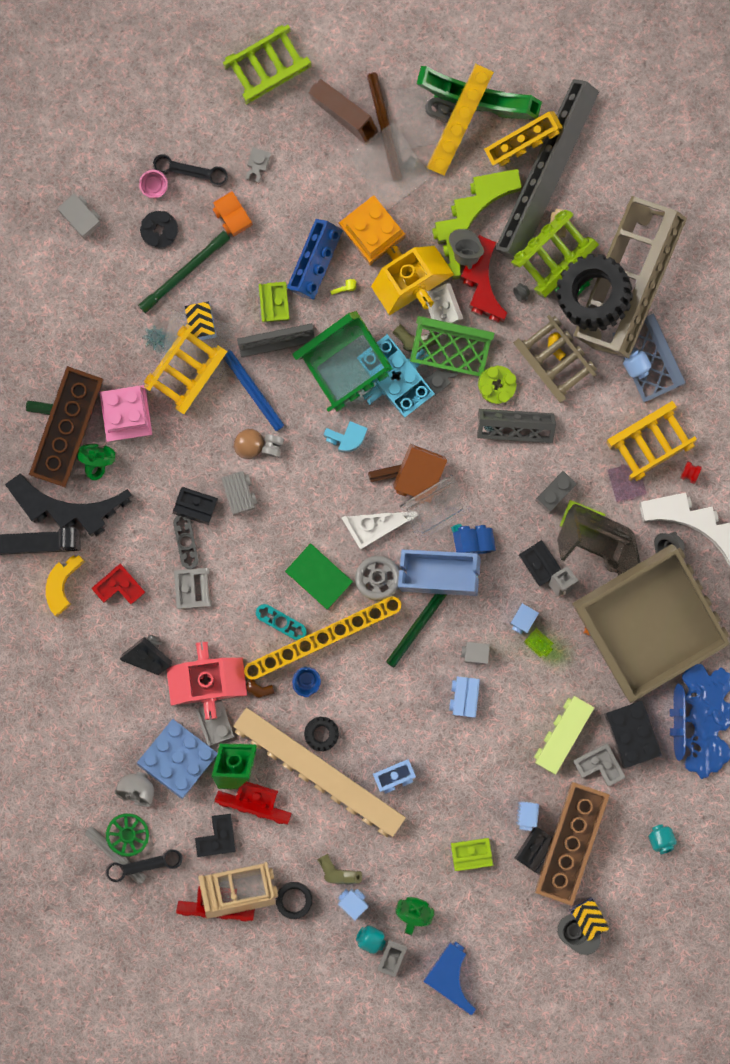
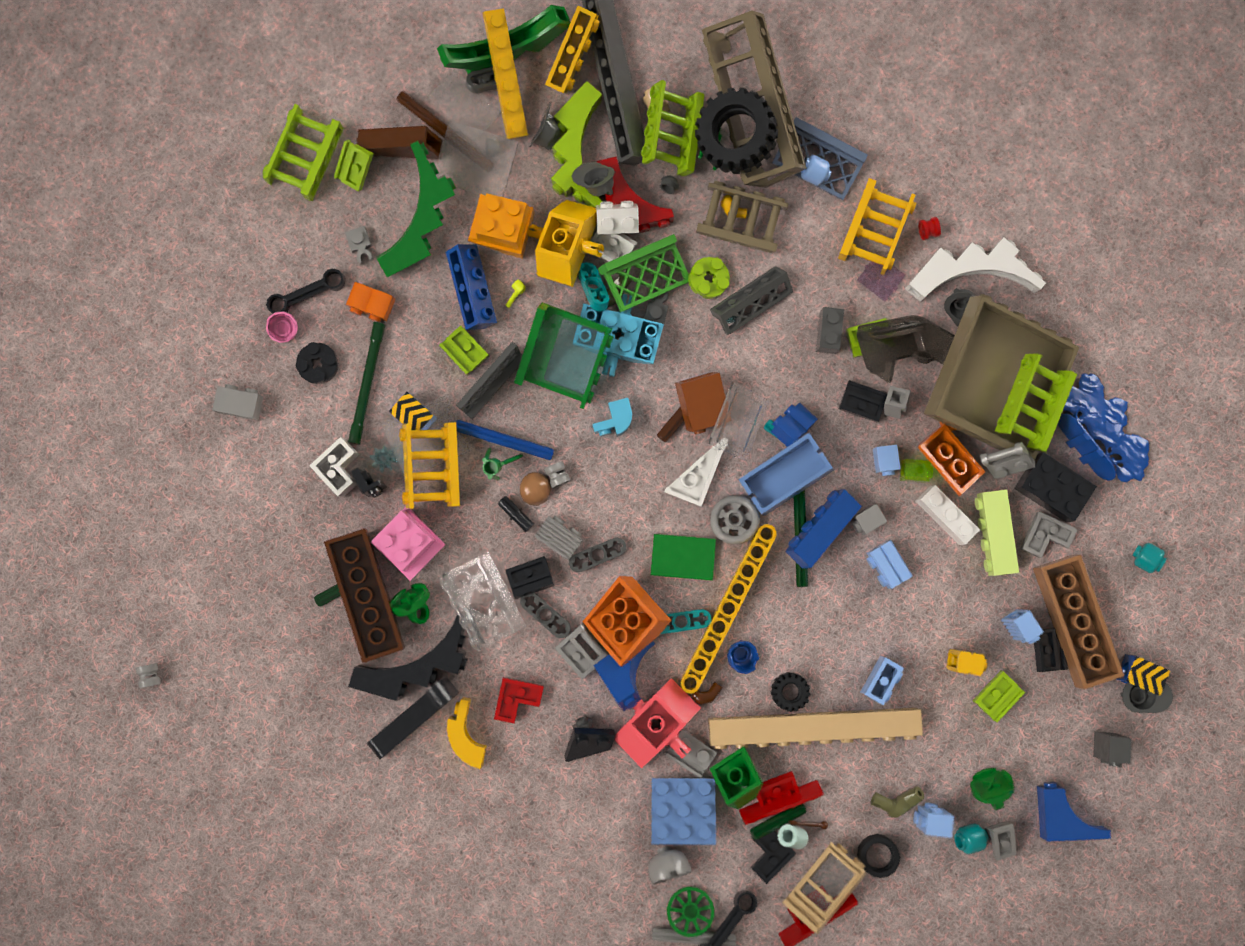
camera: 40 degrees left, 0 degrees up
none -> white brick [309,437,360,498]
none -> lime plate [334,140,374,191]
none -> black bracket [350,467,387,498]
none -> green arch [377,140,456,277]
none -> clear fence [440,552,527,652]
none -> green plant [482,448,523,480]
none -> black axle [498,496,535,533]
none -> dark grey piece [529,101,560,150]
none -> dark grey beam [569,537,626,572]
none -> teal beam [578,262,609,311]
none -> orange slope [583,576,672,667]
none -> blue arch [593,641,655,711]
none -> white bracket [596,201,639,234]
none -> dark green axle [750,804,807,840]
none -> light aqua brick [778,825,808,849]
none -> blue brick [785,489,862,568]
none -> reddish brown hinge [789,821,828,830]
none -> white brick [915,485,980,545]
none -> orange slope [918,424,985,496]
none -> yellow brick [946,649,987,676]
none -> light grey plate [980,442,1035,479]
none -> lime fence [995,354,1077,452]
none -> dark grey brick [1093,731,1132,767]

